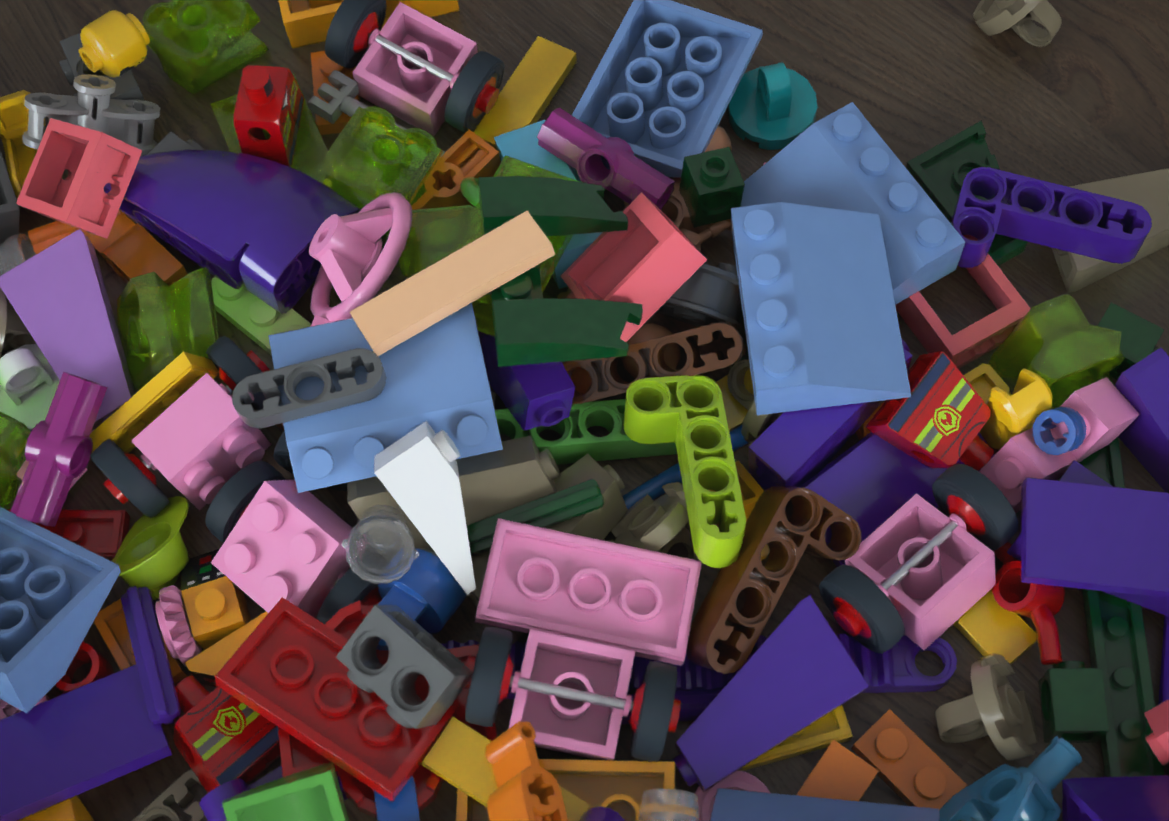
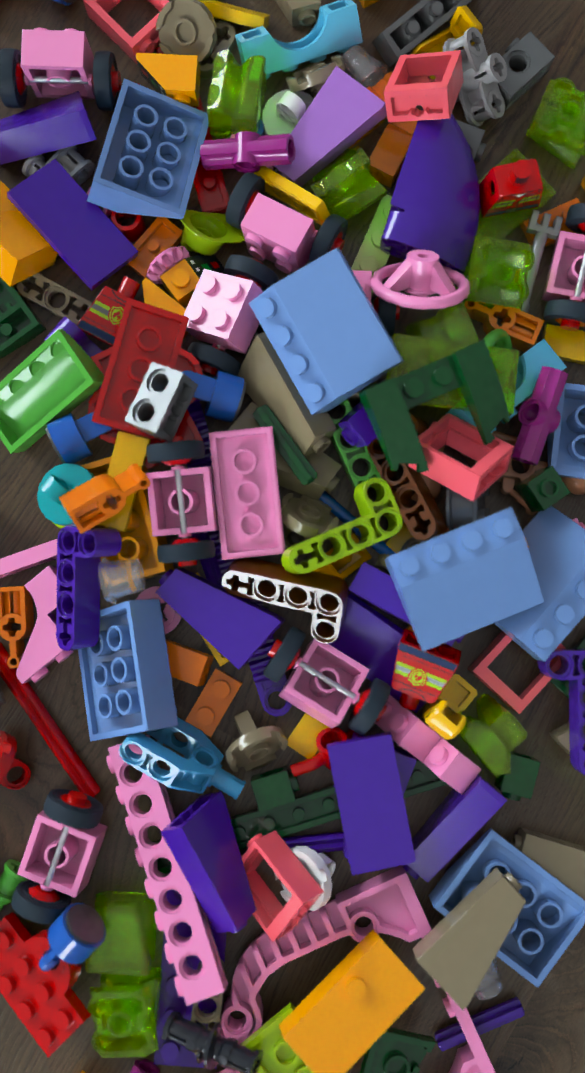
camera: 70 degrees right, 20 degrees up
yellow head [79,10,150,78] -> none
dark purple axle [121,586,181,725] -> none
dark grey beam [232,348,386,428] -> none
clear piece [342,505,419,584] -> none
light nougat tile [350,210,555,356] -> none
white slope [374,421,476,595] -> none
blue bush [1033,407,1086,455] -> none

